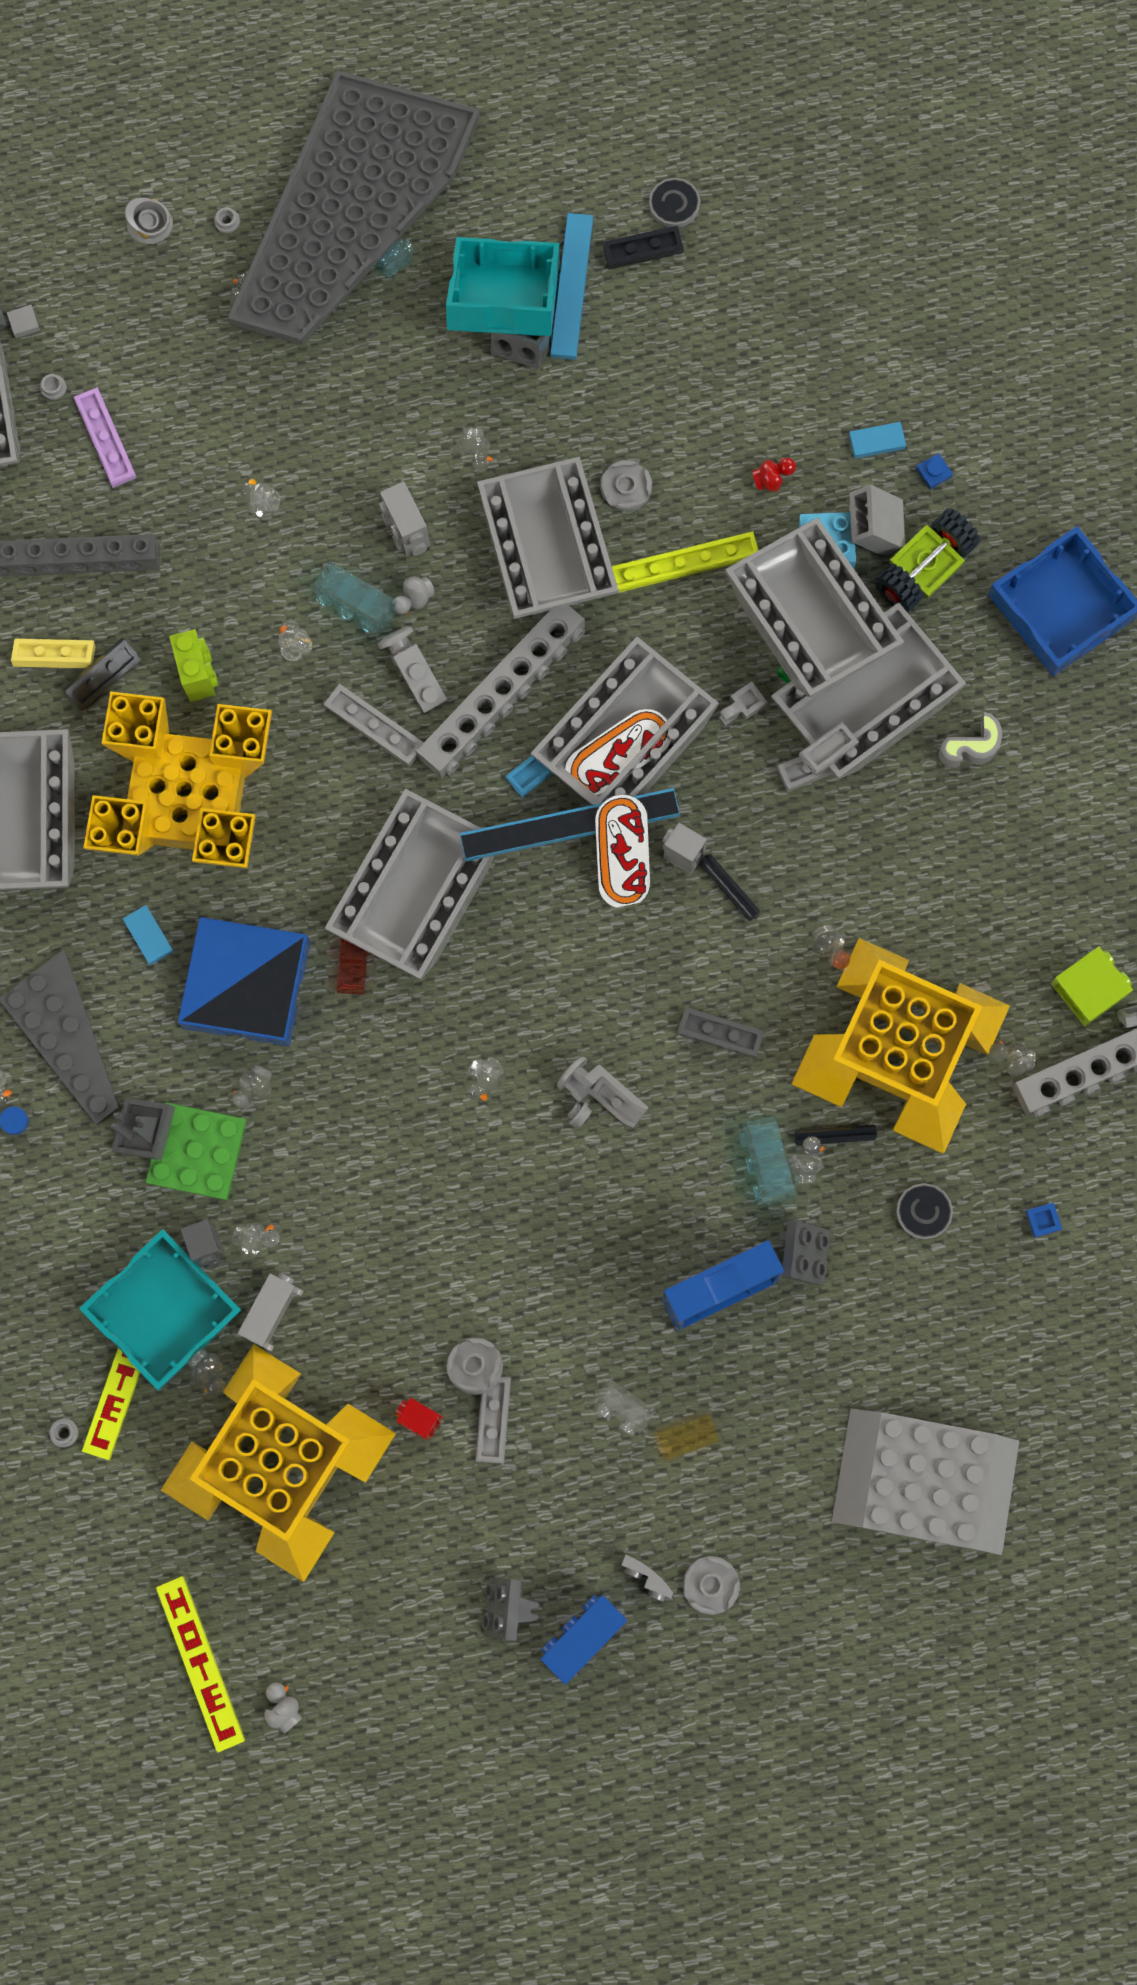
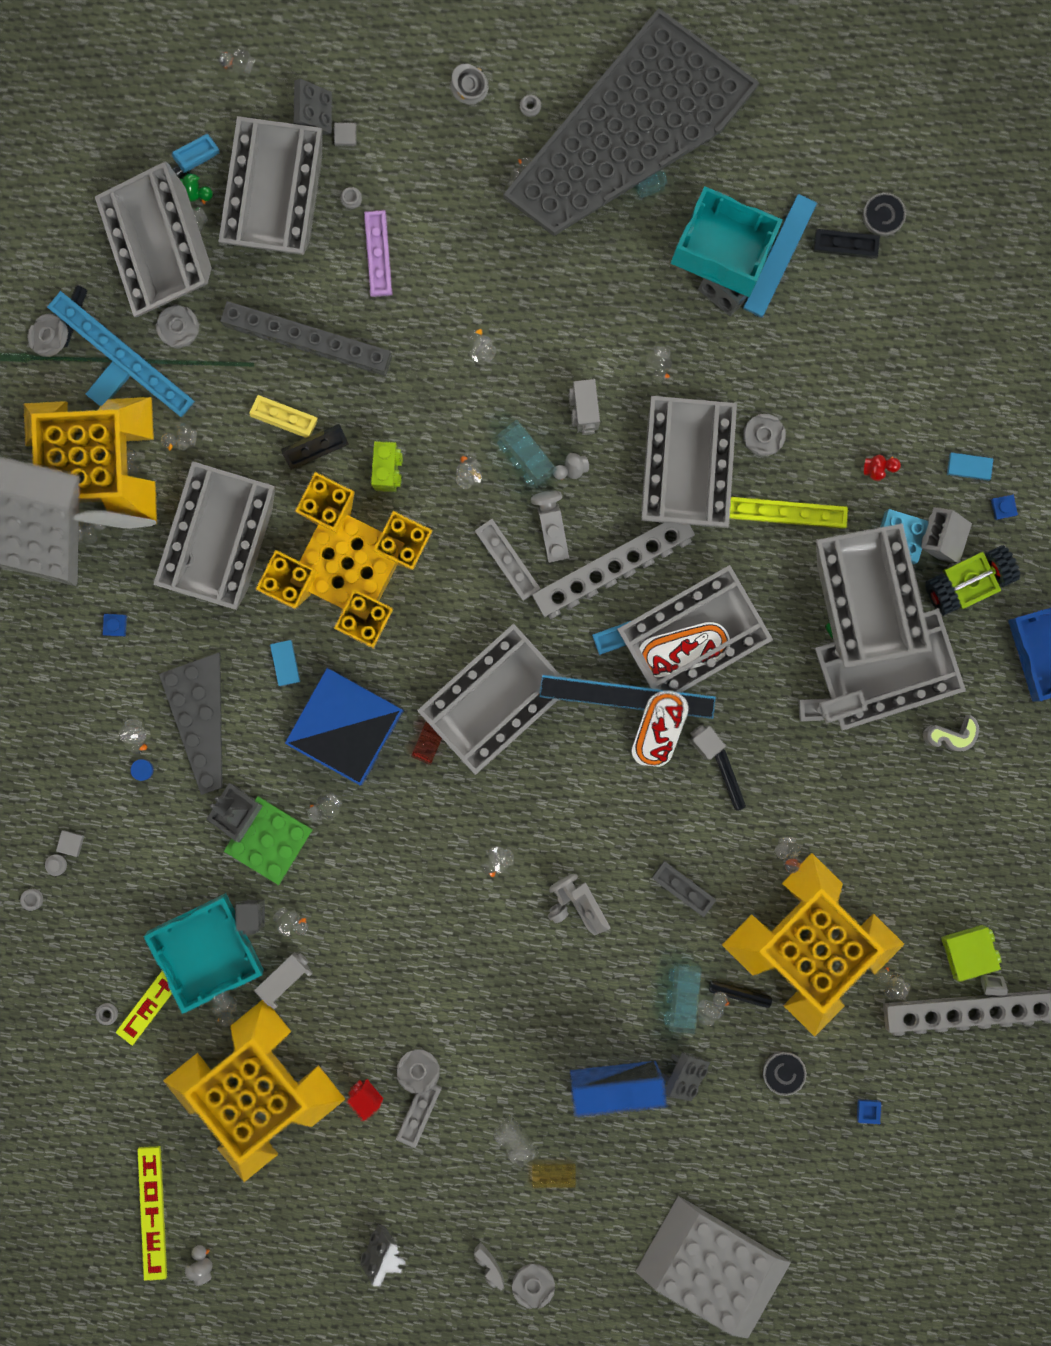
camera: 15 degrees right, 10 degrees up
blue brick [541,1594,628,1685] -> none
light grey plate [719,682,768,726] -> none

